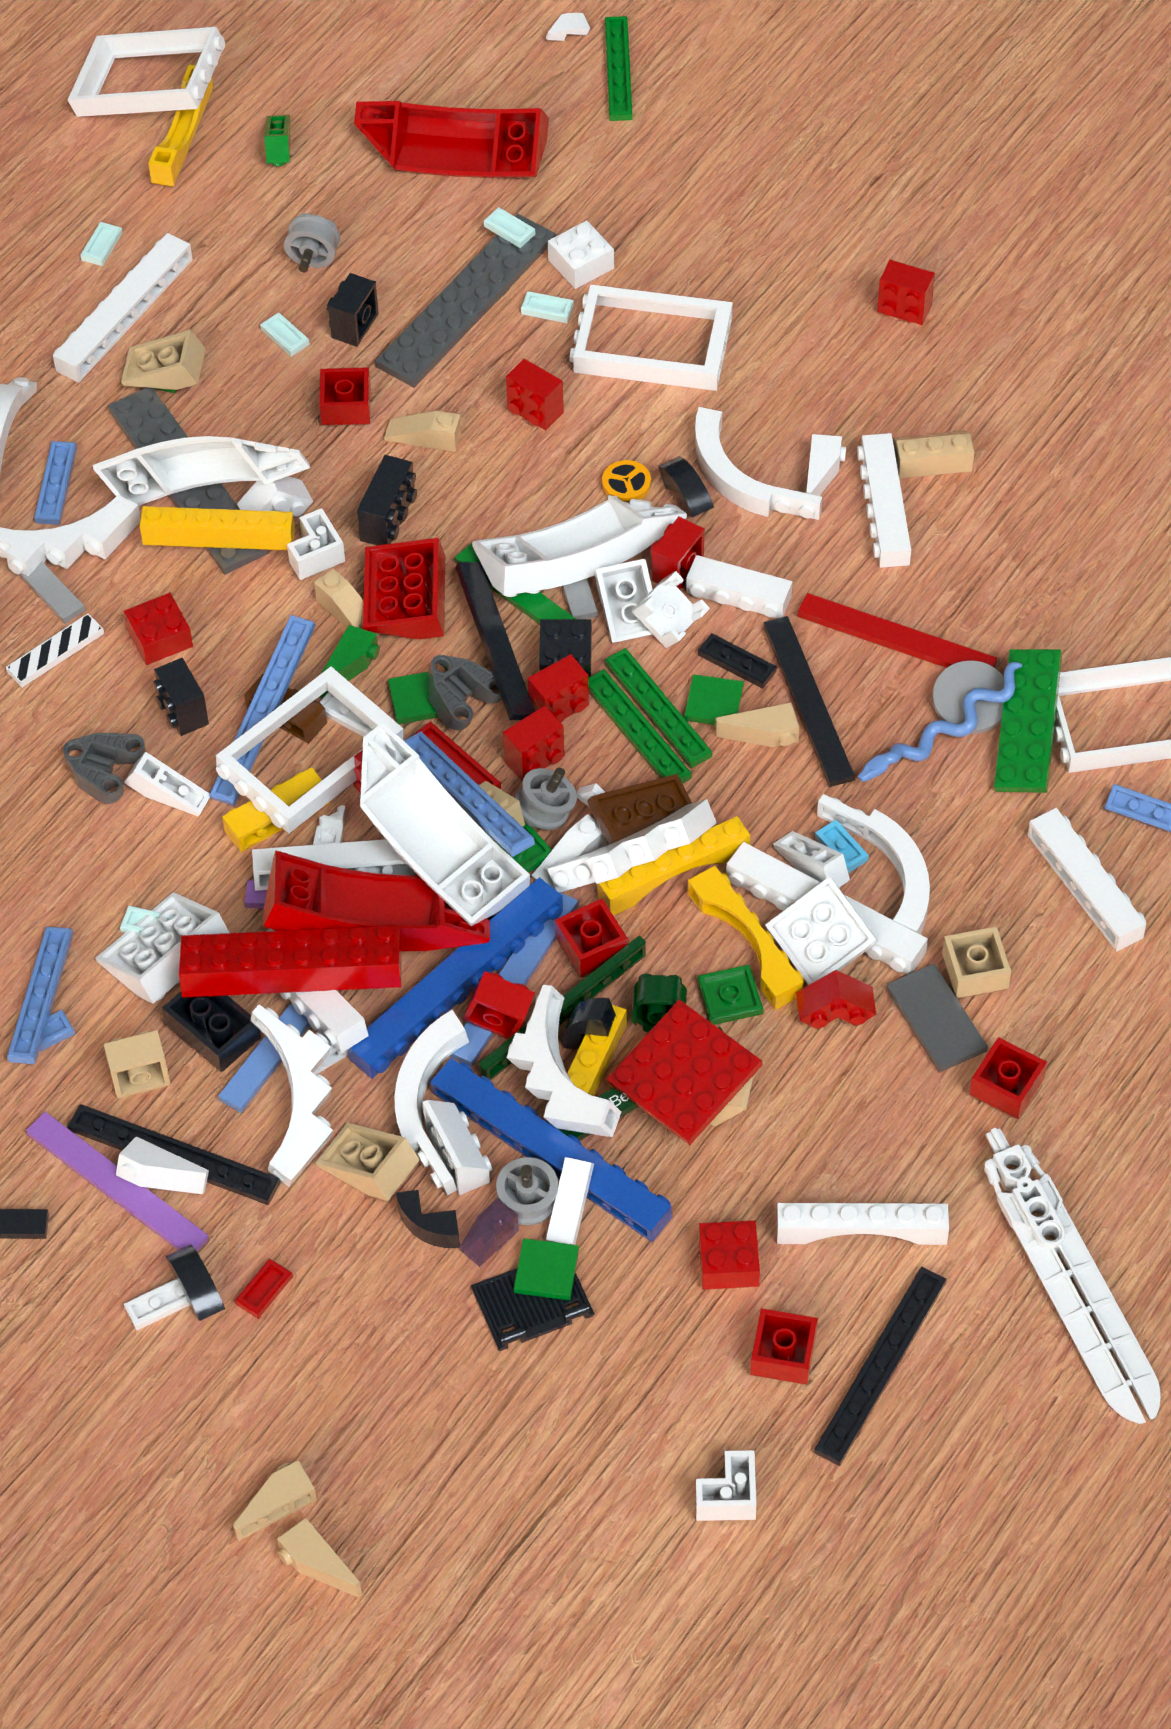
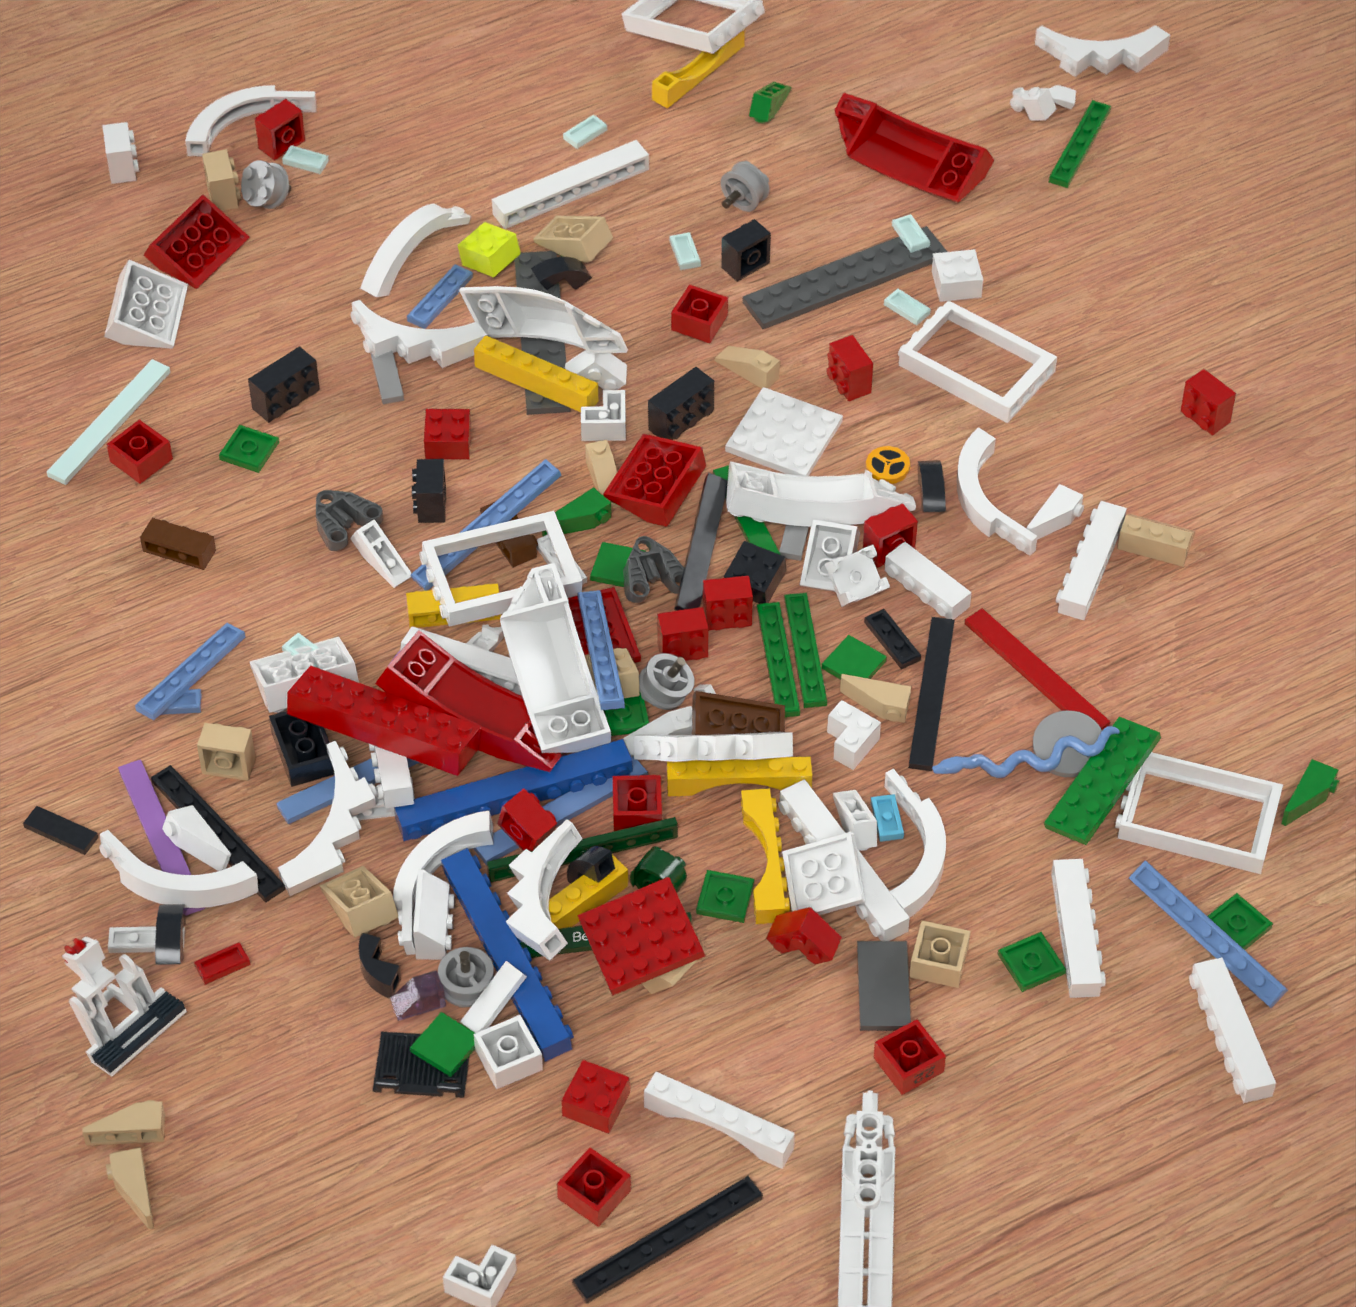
camera: 25 degrees right, 5 degrees down
white tile [6,614,104,688] -> none
none -> white container [62,936,187,1076]
none -> white arch [99,830,258,908]
none -> neon yellow brick [457,222,521,277]
none -> white brick [474,1015,543,1090]
none -> black brick [531,257,592,290]
none -> white plate [725,387,843,477]
none -> white brick [827,700,881,770]
none -> green tile [997,932,1066,992]
none -> white brick [1010,87,1057,120]

